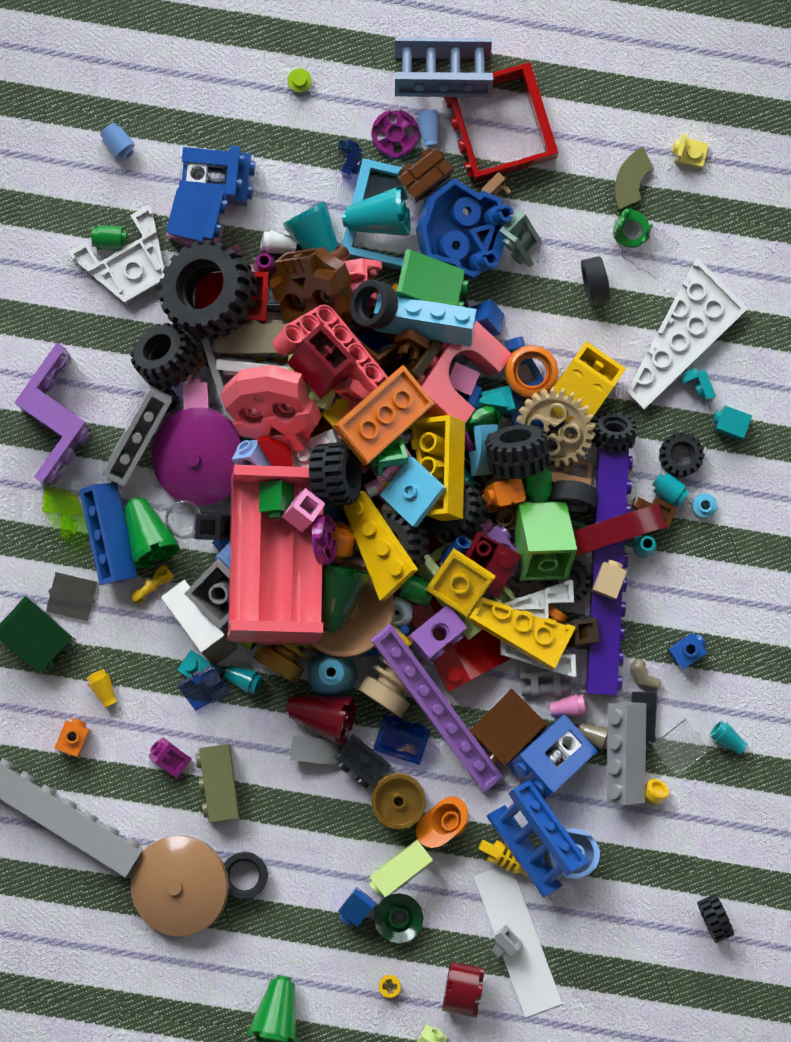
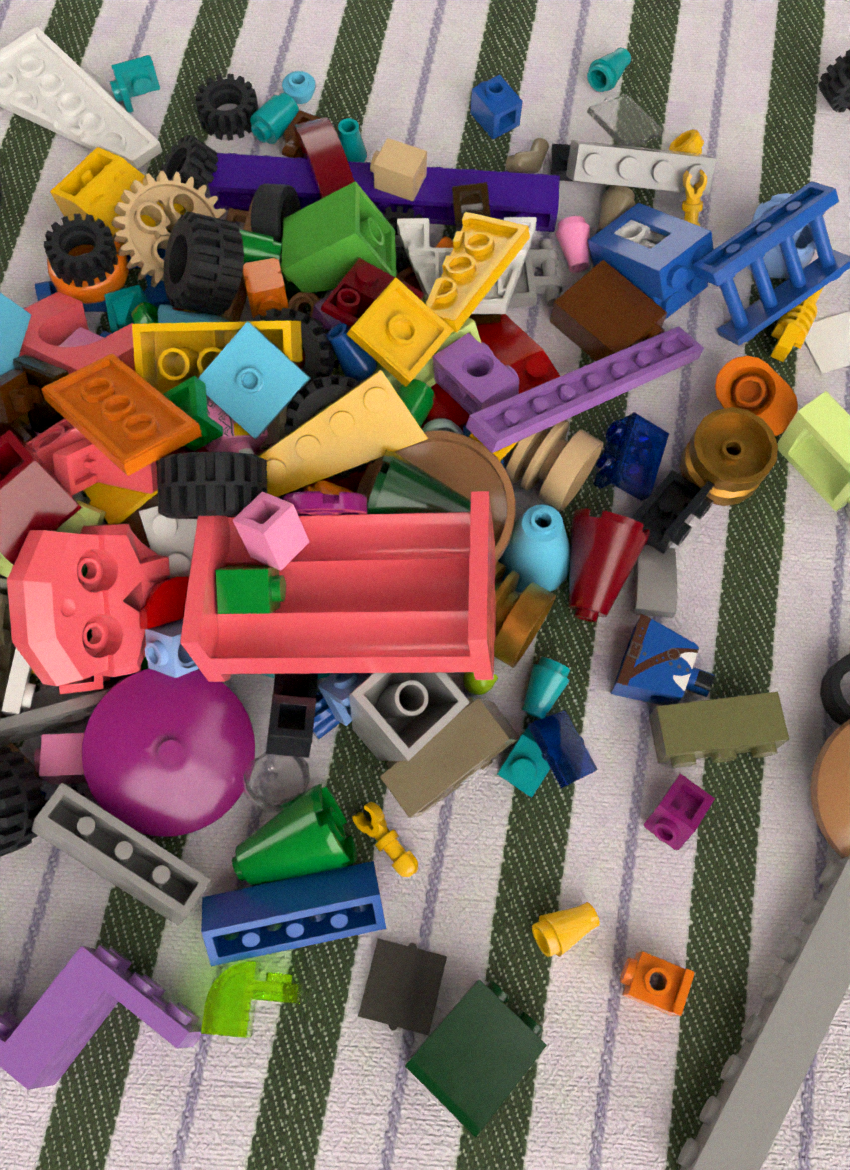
camera: 85 degrees left, 15 degrees down
teal brick [712,405,752,441] -> none
none -> black tyre [44,214,118,287]
none -> torso [611,614,715,705]
none -> yellow piece [682,169,707,226]

